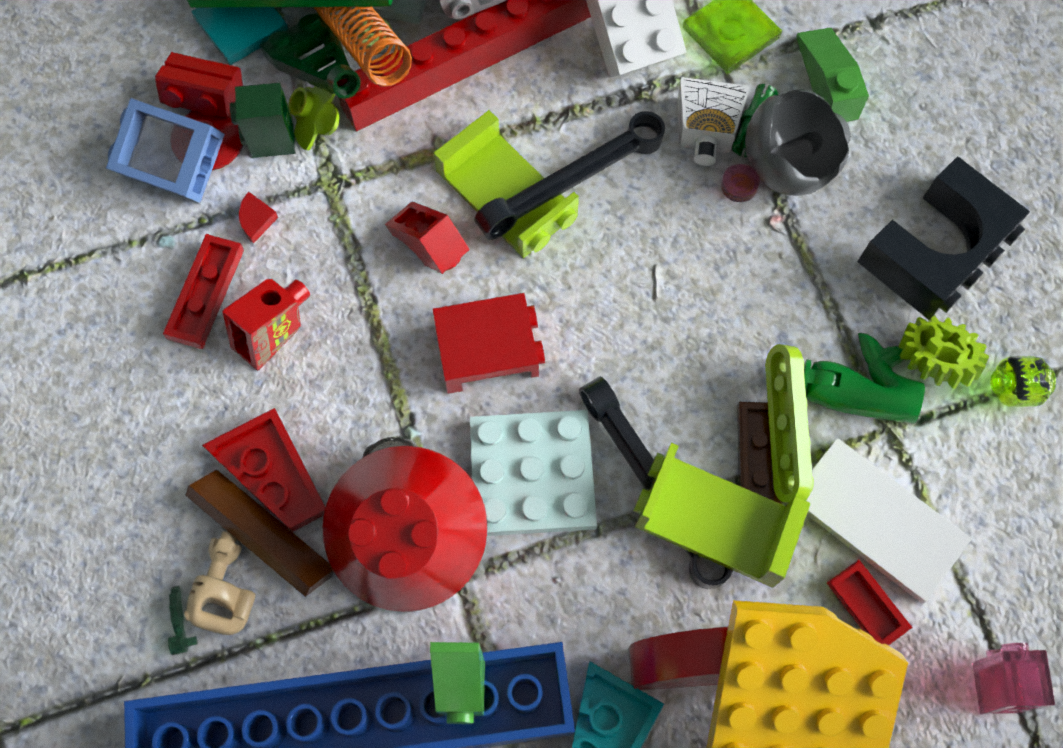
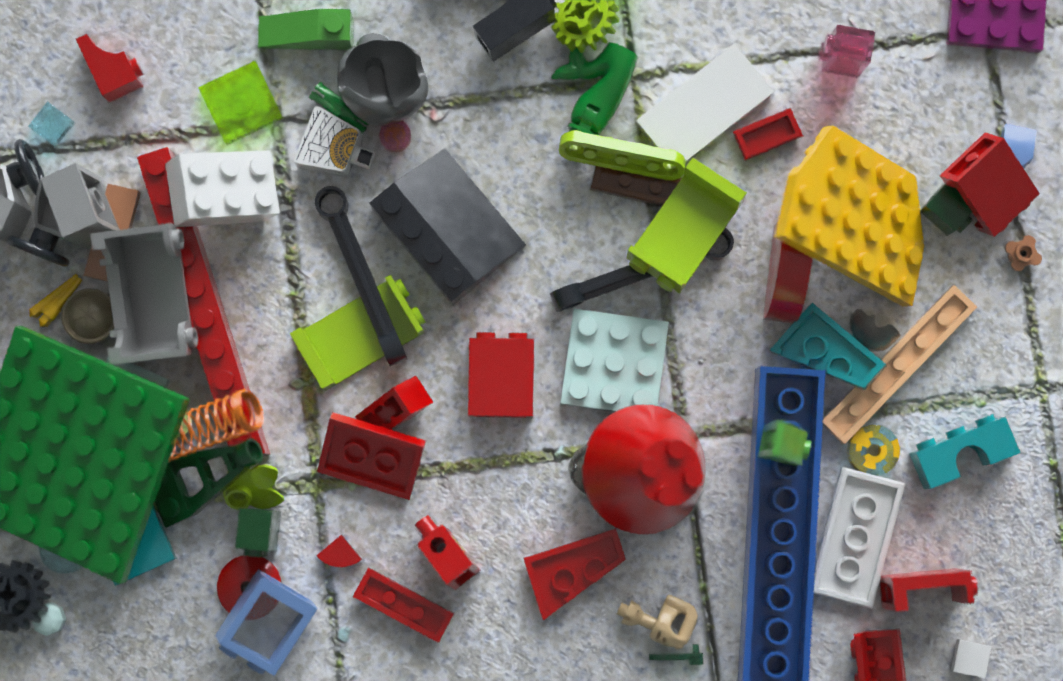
camera: 85 degrees left, 15 degrees up
red brick [155,52,243,119] -> none
reddish brown tile [185,469,334,597] -> none
none -> red plate [317,412,426,500]
none -> black slope [369,148,526,306]

